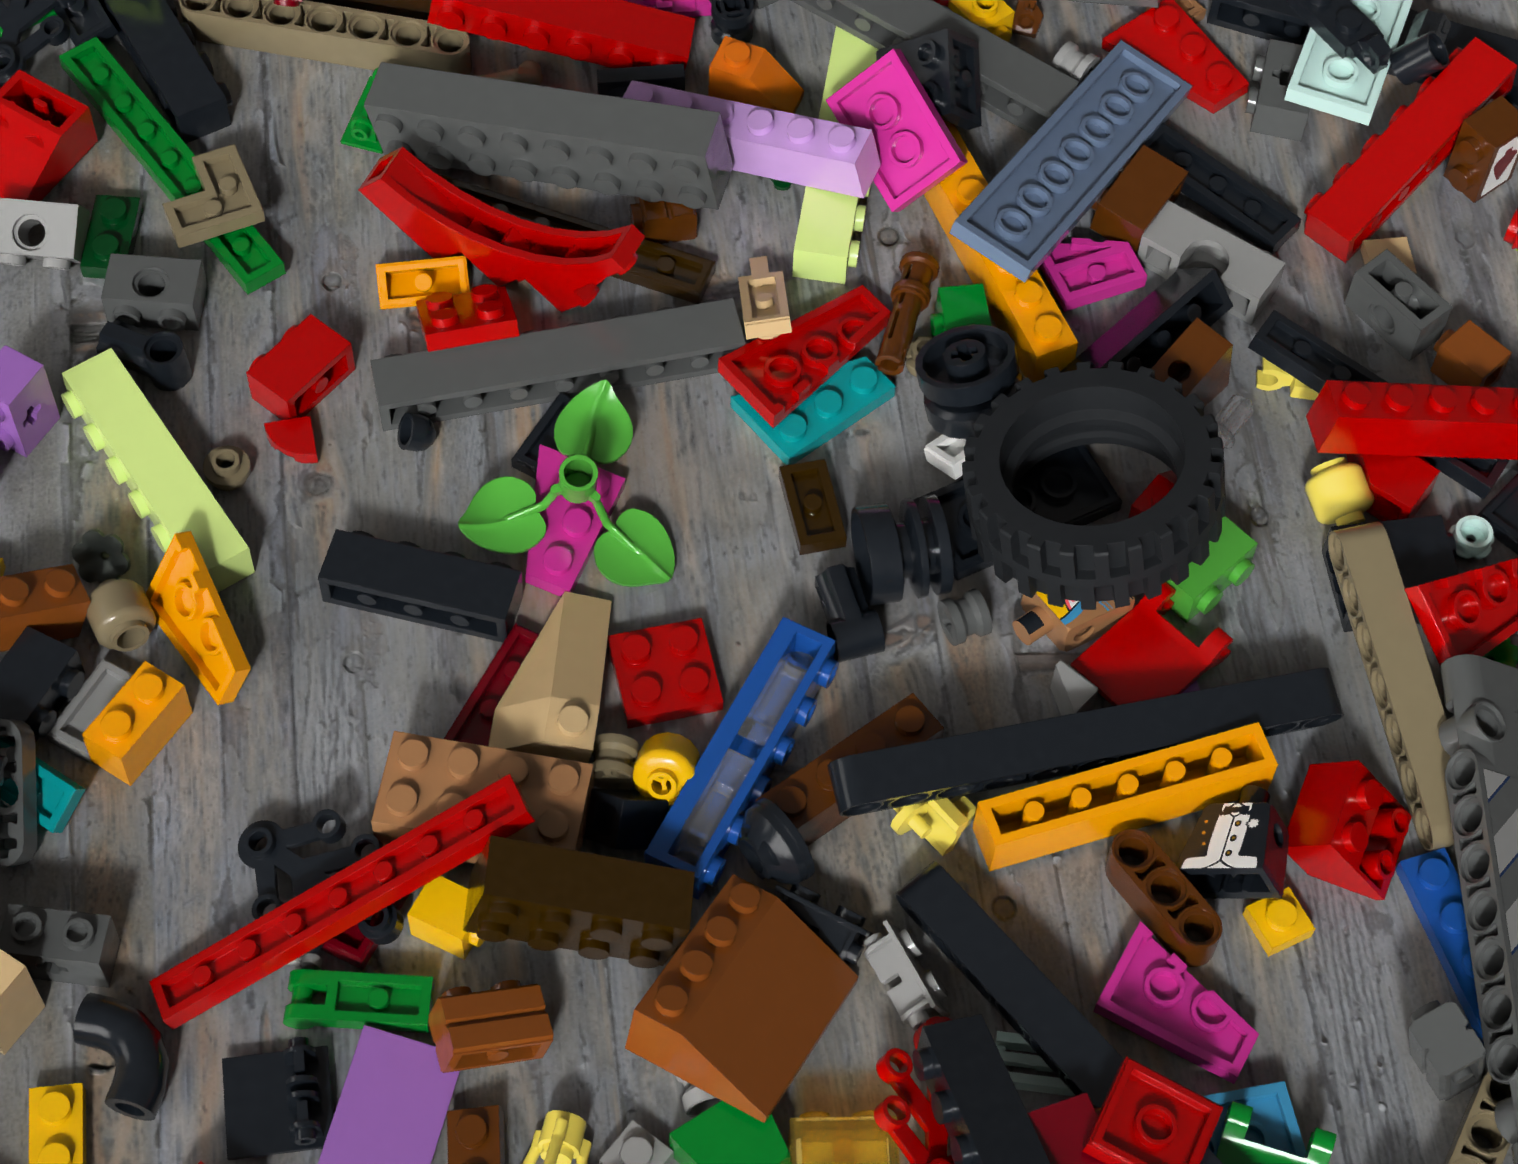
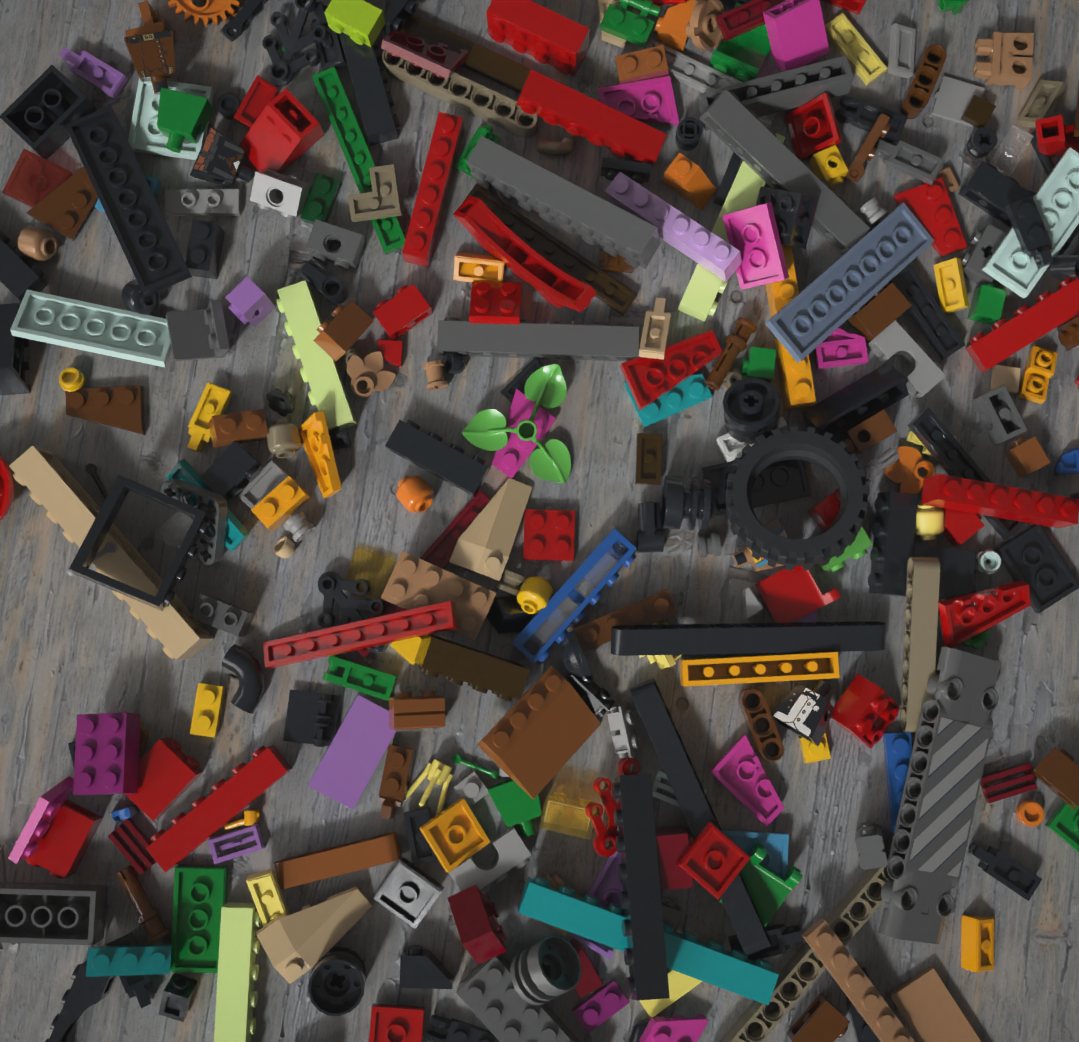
camera: 20 degrees right, 25 degrees up
none -> tan hinge [273,536,296,559]
none -> light grey wheel [283,511,316,543]
none -> dark orange brick [313,300,374,362]
none -> black tile [329,425,351,449]
none -> clear yellow piece [345,547,395,599]
none -> medium nougat plate [347,351,396,397]
none -> orange head [396,475,434,513]
none -> red brick [402,112,465,268]
none -> medium nougat bush [422,360,449,391]
none -> green hinge [451,753,501,780]
none -> black tile [713,152,741,206]
none -> black brick [868,491,918,597]
none -> orange plate [884,446,936,494]
none -> yellow plate [933,258,969,314]
none -> green brick [967,283,1007,325]
none -> light orange slope [1017,346,1058,404]

